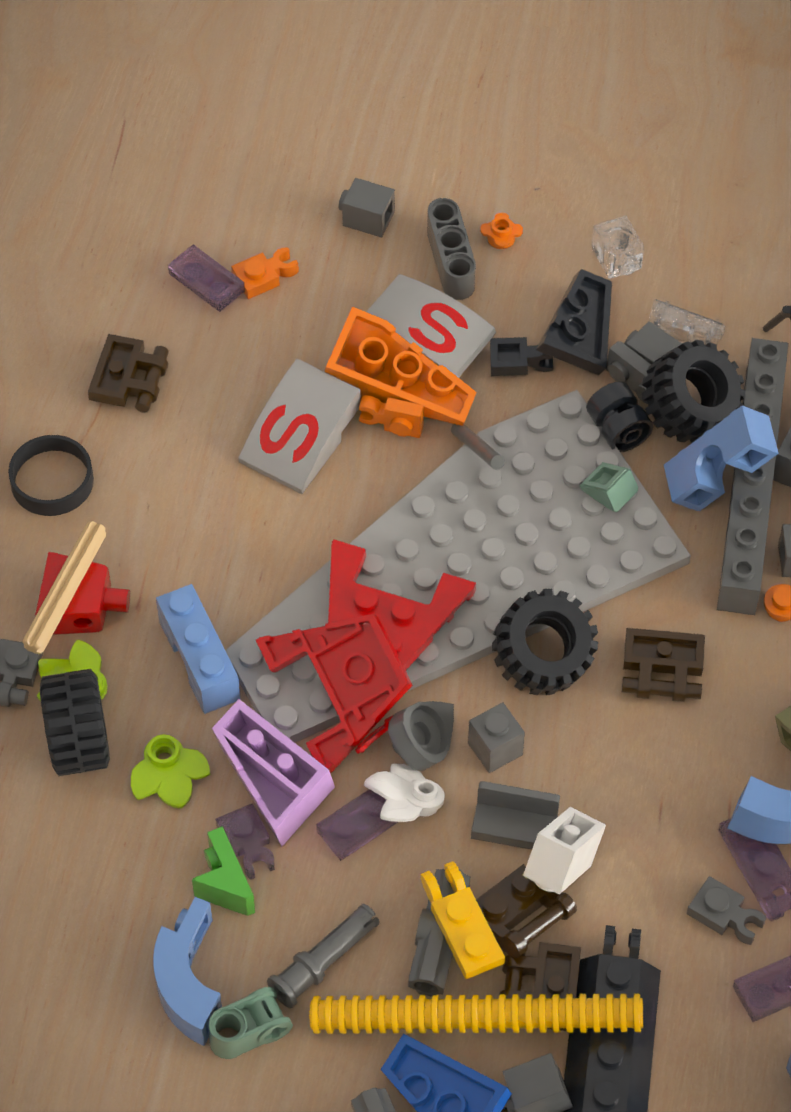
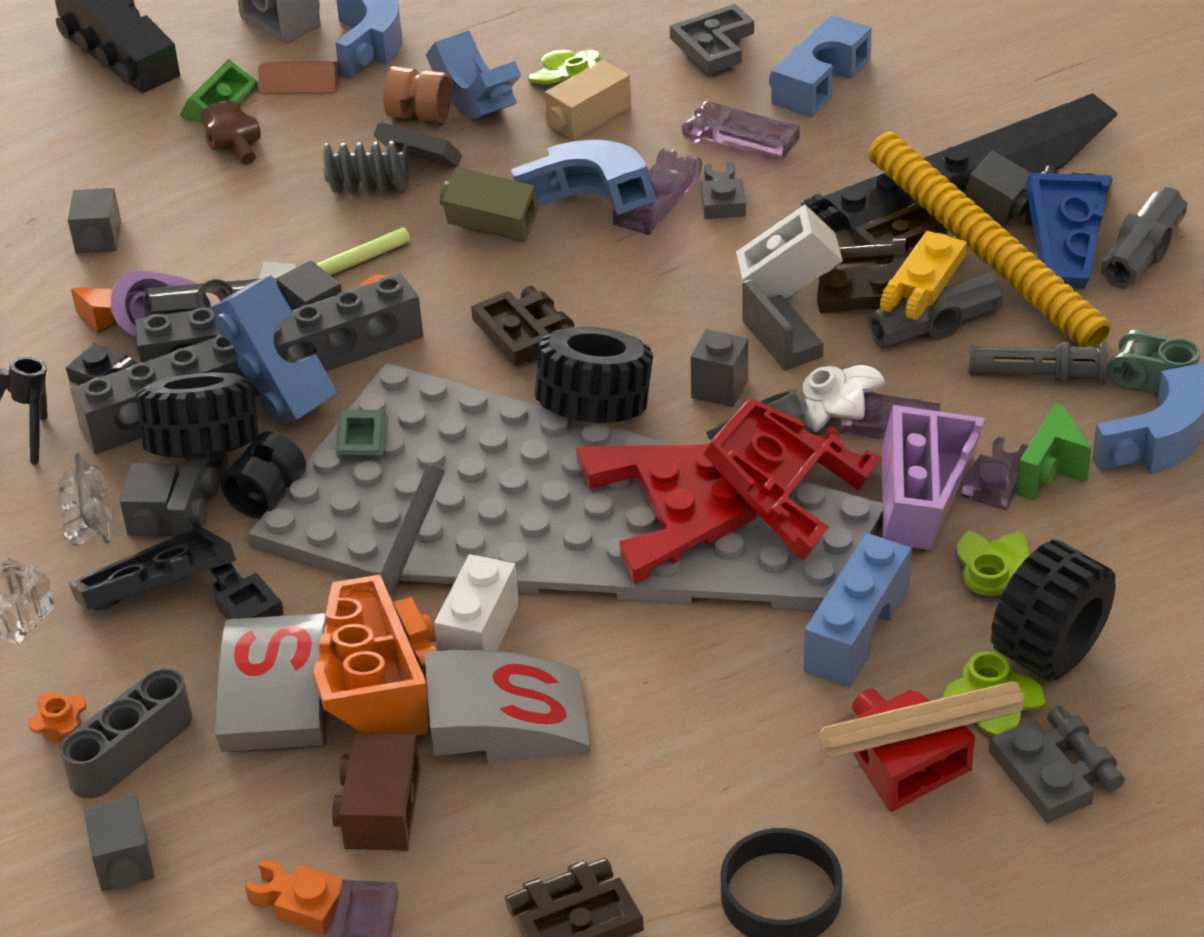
camera: 125 degrees left, 15 degrees down
none -> reddish brown brick [332,733,421,851]
none -> white brick [434,554,519,651]

